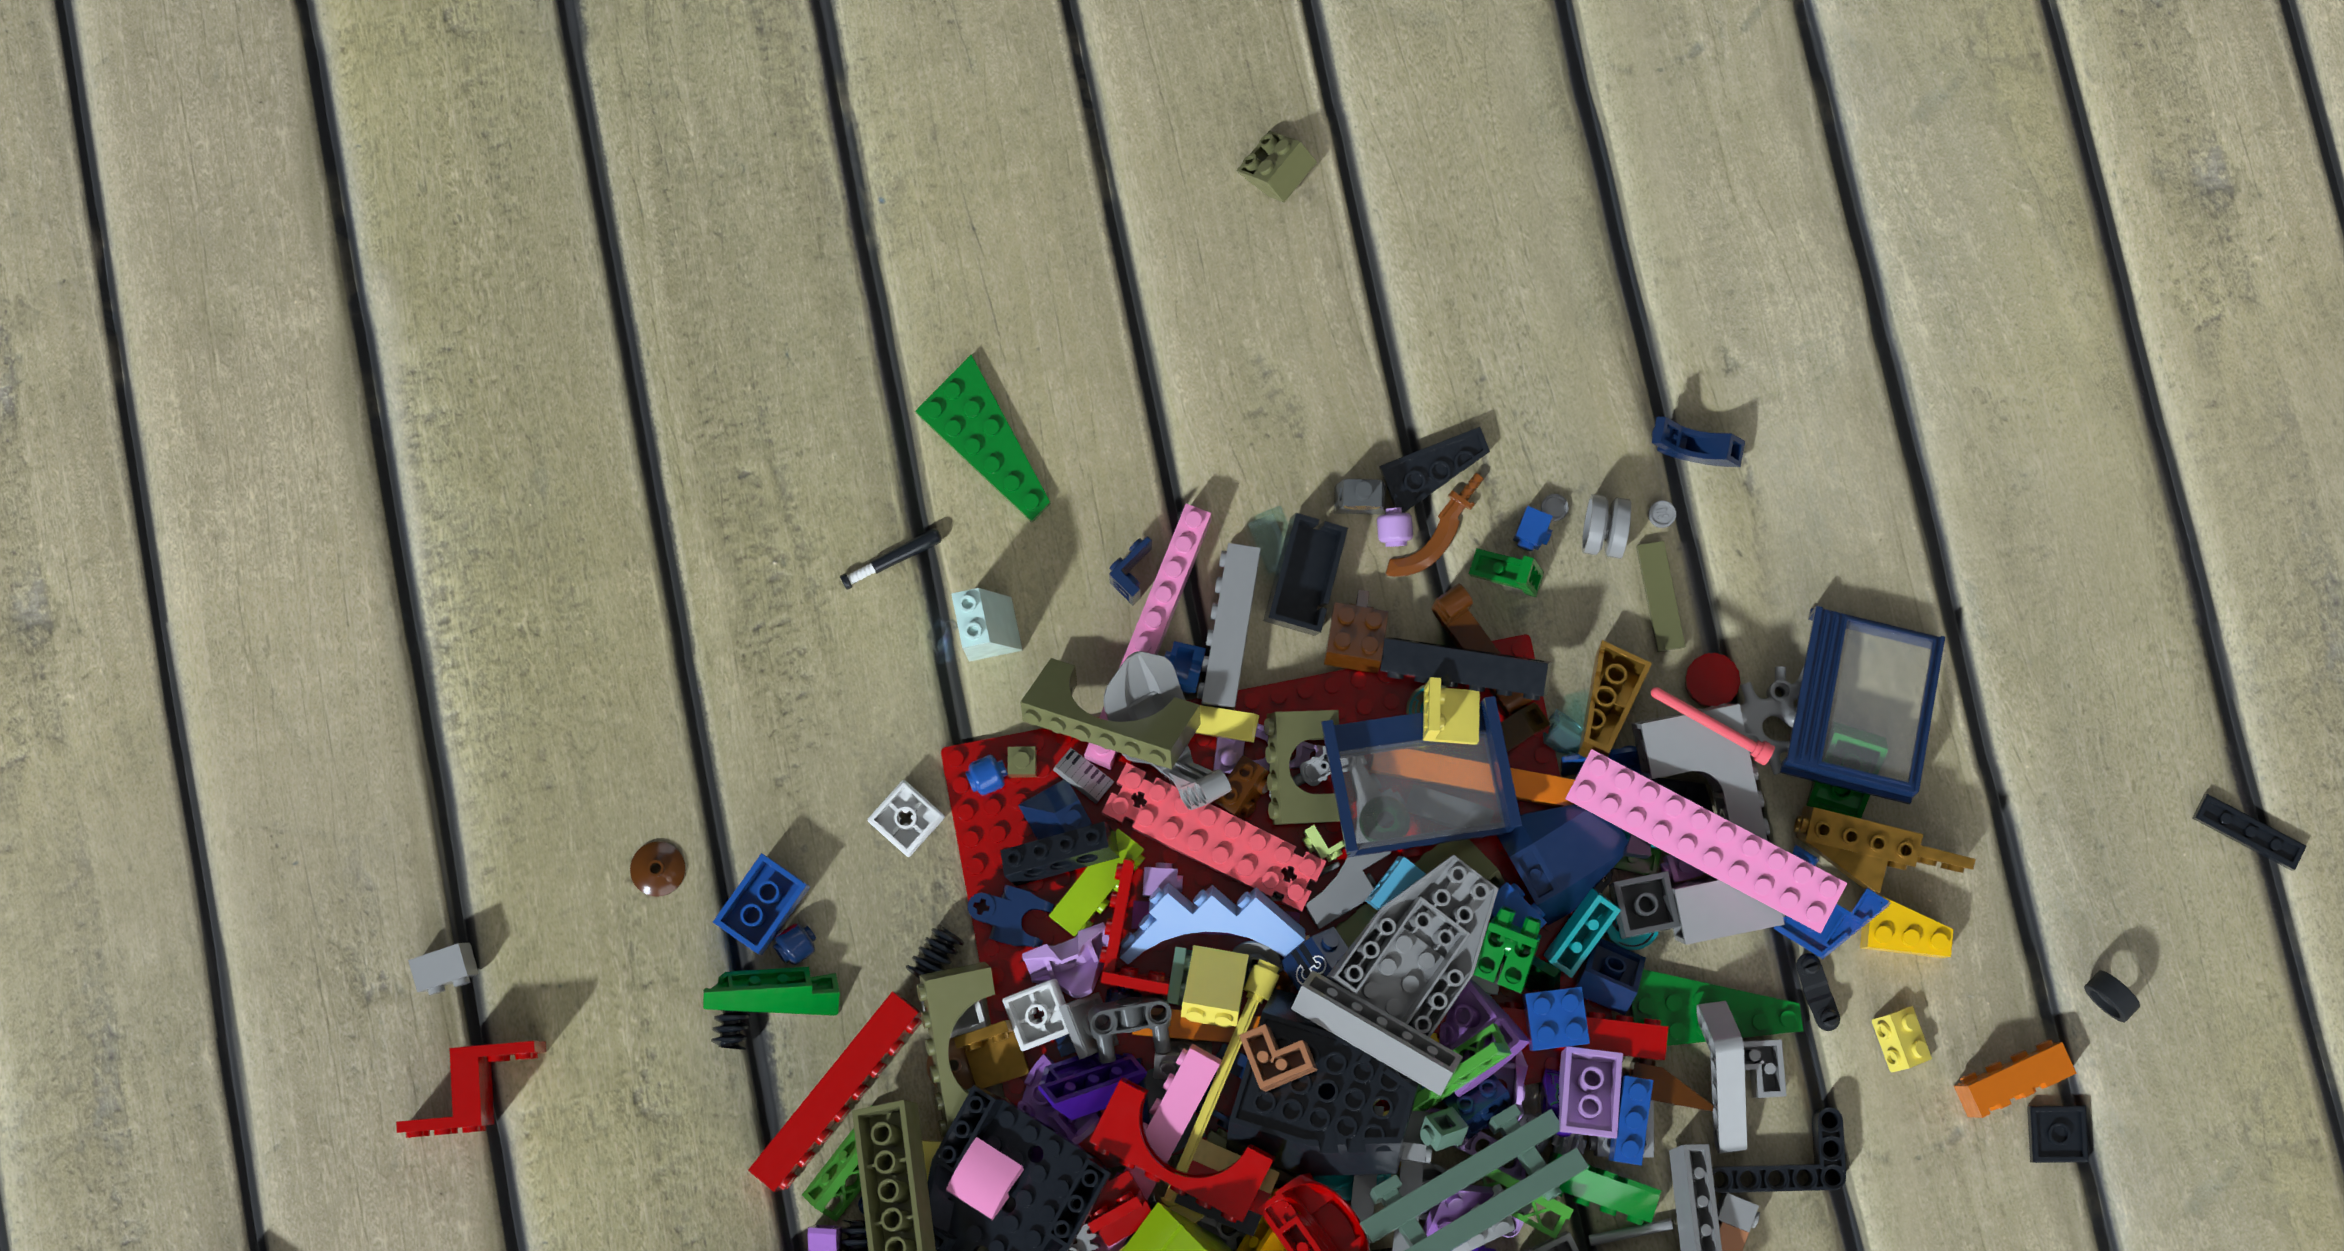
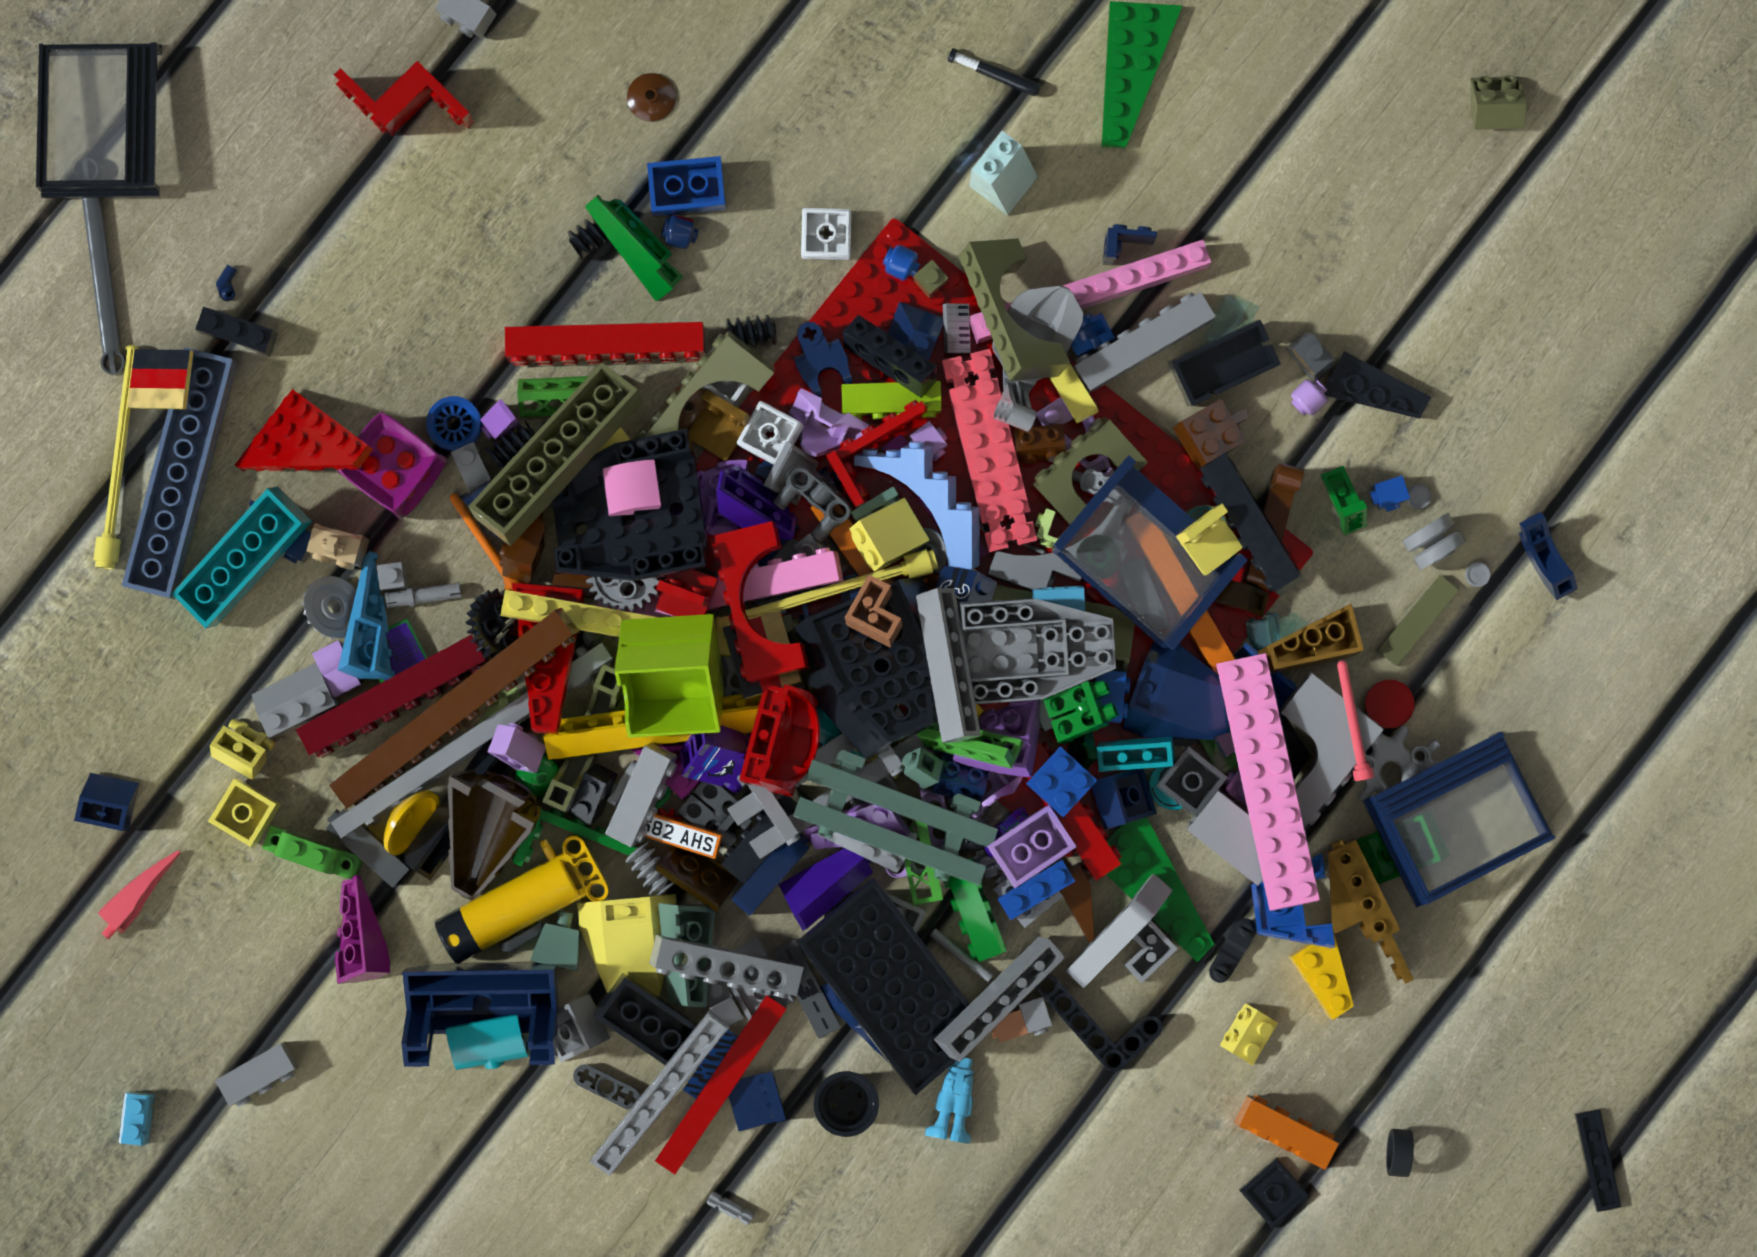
camera: 50 degrees right, 5 degrees up
dark orange sword [1386,473,1484,577] -> none

